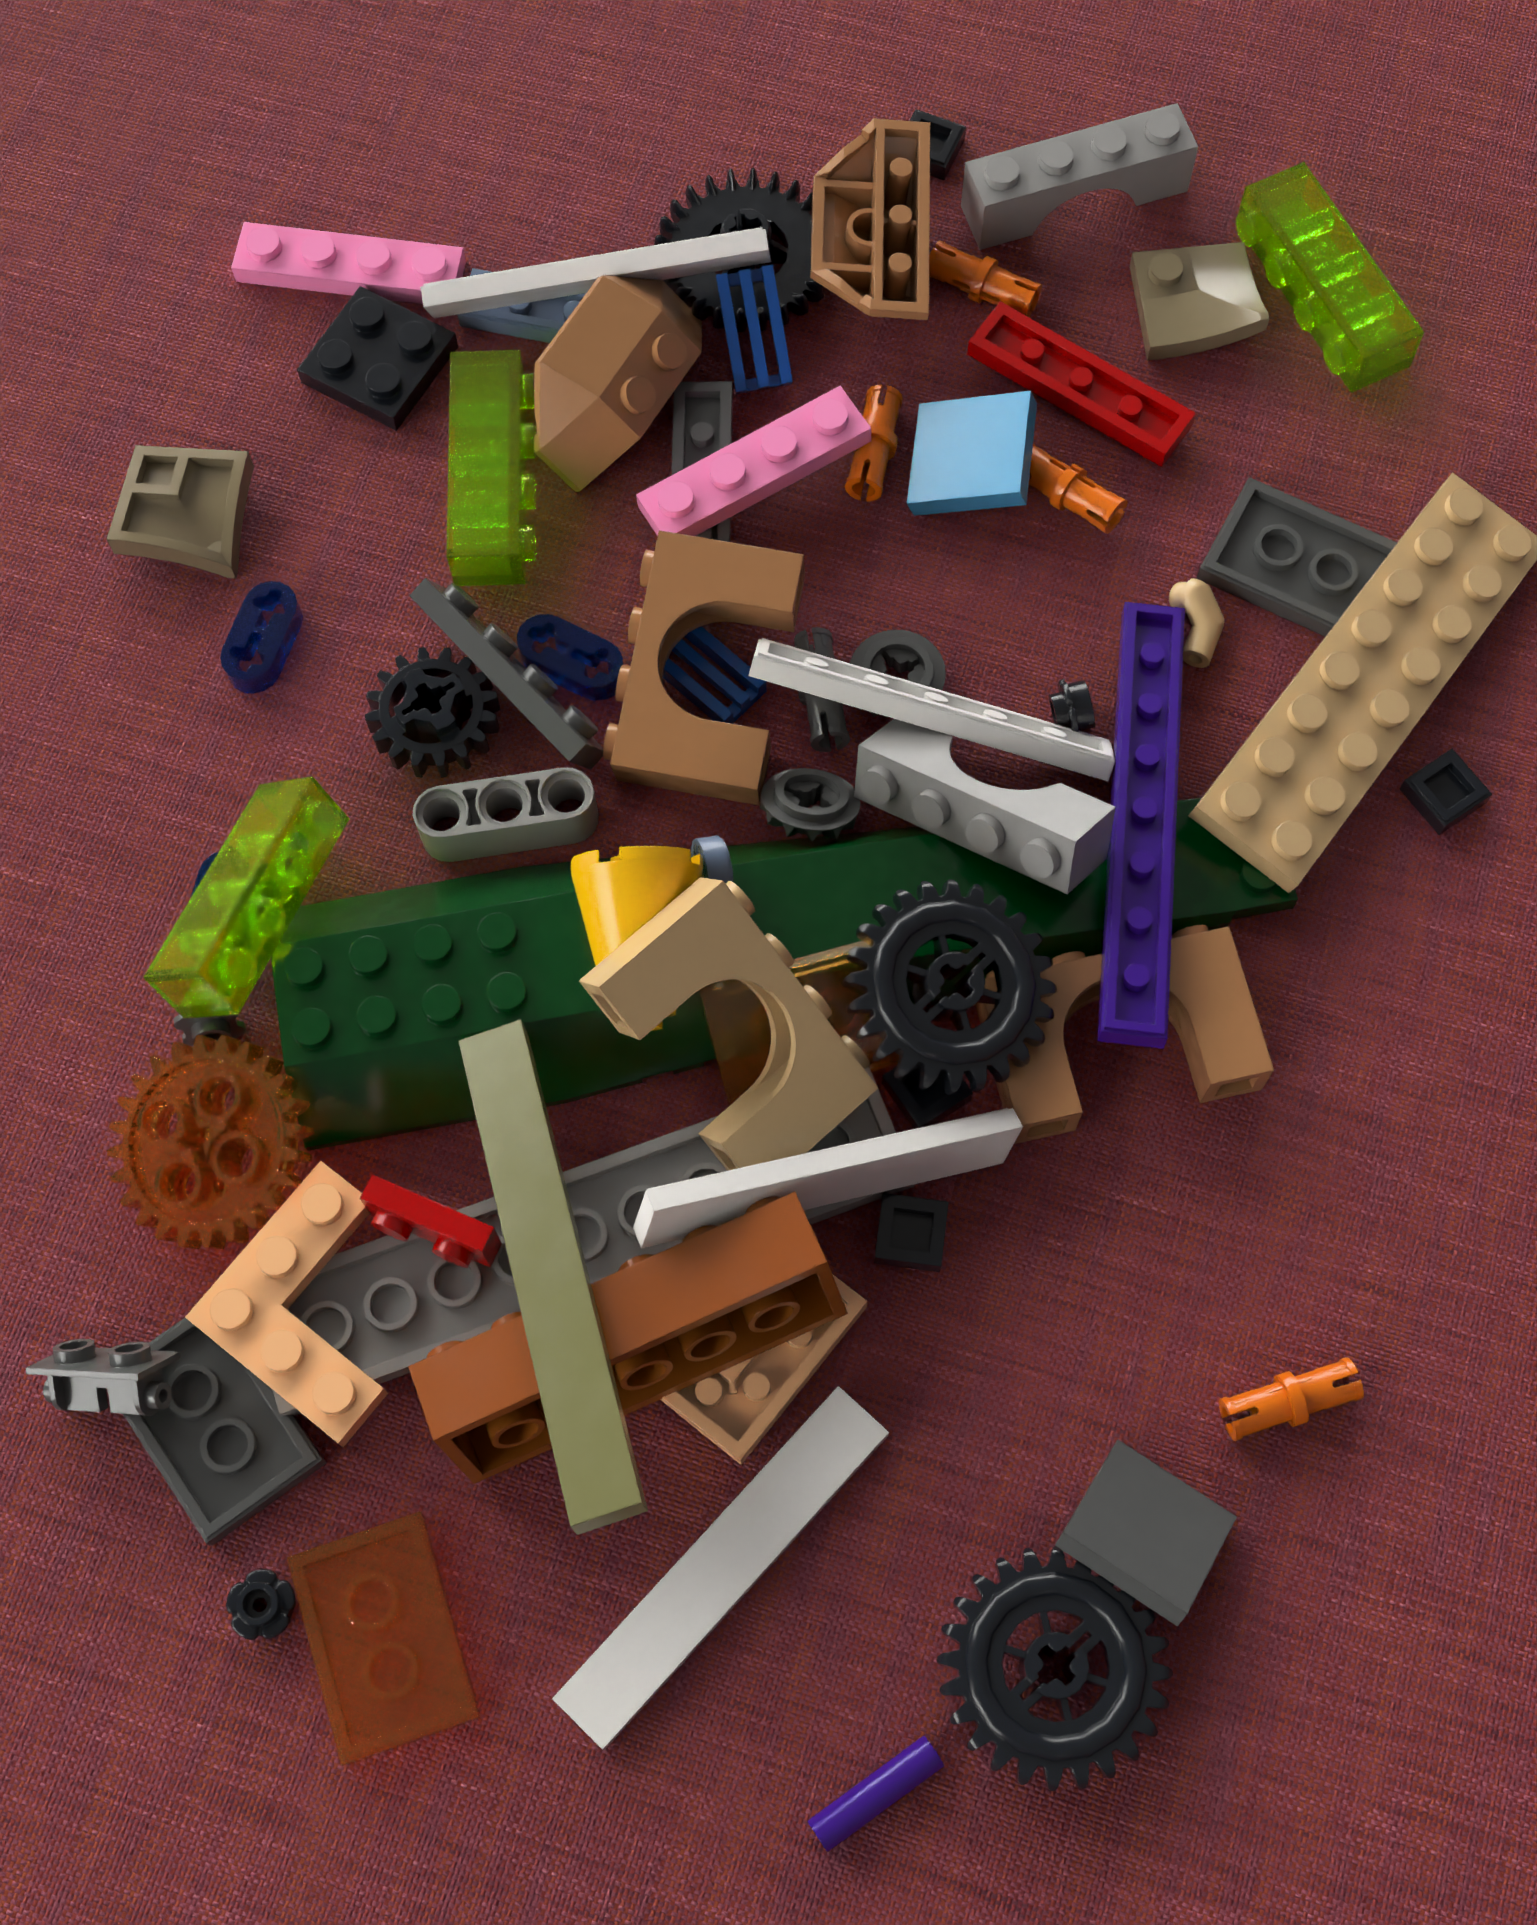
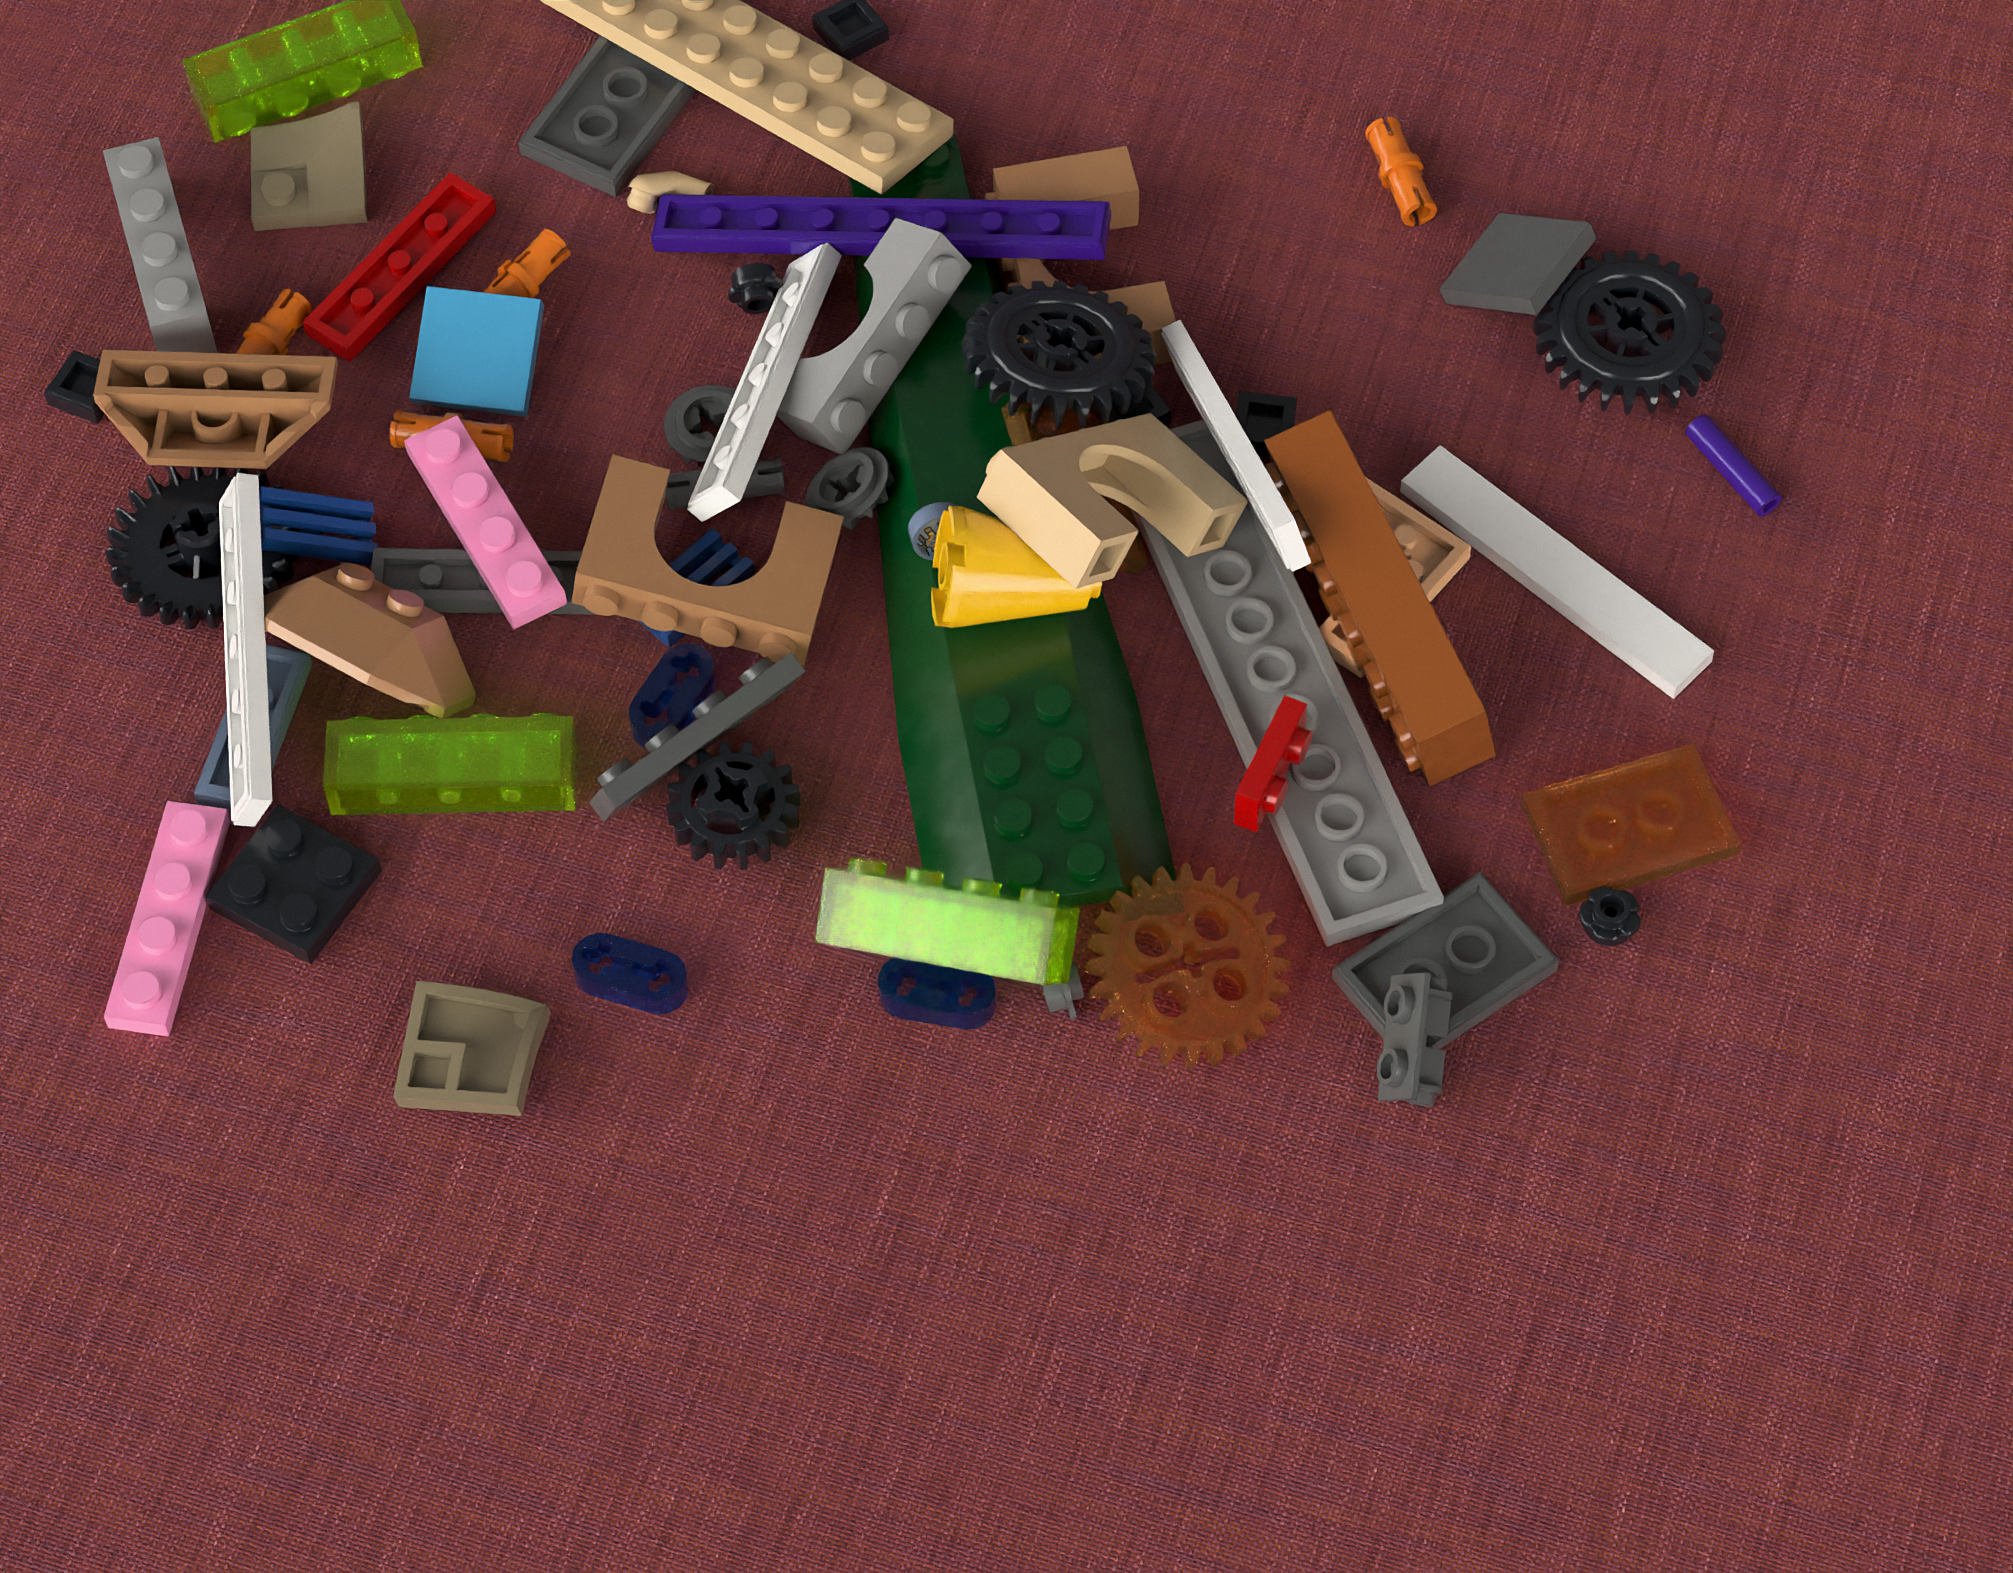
camera: 90 degrees left, 10 degrees down
light nougat plate [185,1161,388,1447] -> none
light grey beam [412,768,599,862] -> none
olive tile [459,1019,648,1535] -> none

